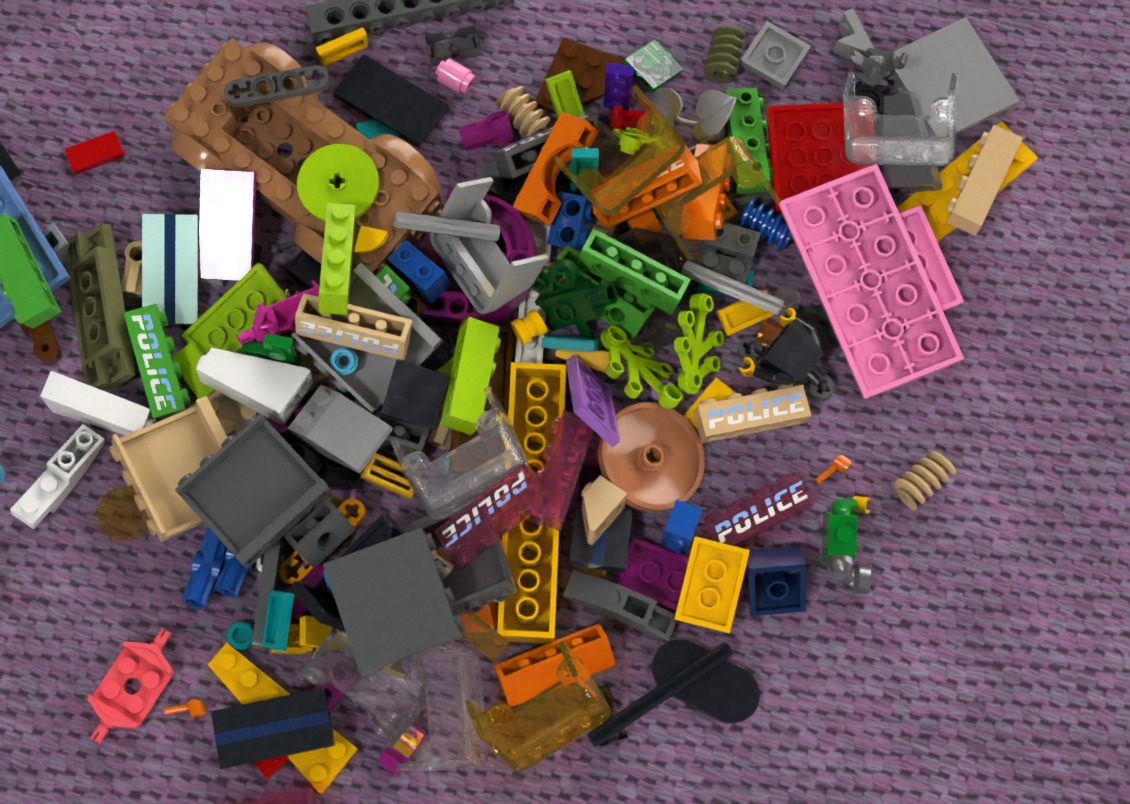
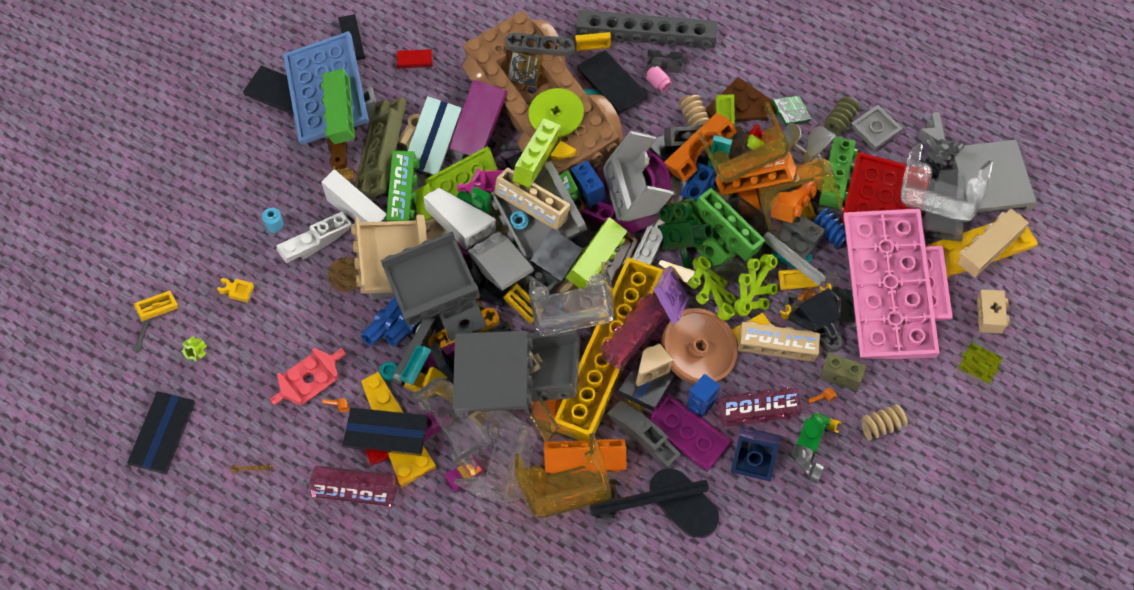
camera: 25 degrees right, 10 degrees down
light grey axle [393,211,500,241] -> none
clear pink brick [435,463,551,566] -> none
magenta piece [459,111,515,151] -> none
yellow wheel [510,309,548,346] -> none
teal tile [541,334,602,352] -> none
dark purple plate [603,63,634,111] -> none
yellow plate [674,536,750,633] -> none
none -> clear yellow brick [333,166,354,183]
none -> piece [508,51,542,88]
none -> olive brick [819,352,867,391]
none -> clear neon green piece [958,342,1003,384]
none -> tan brick [977,290,1010,334]

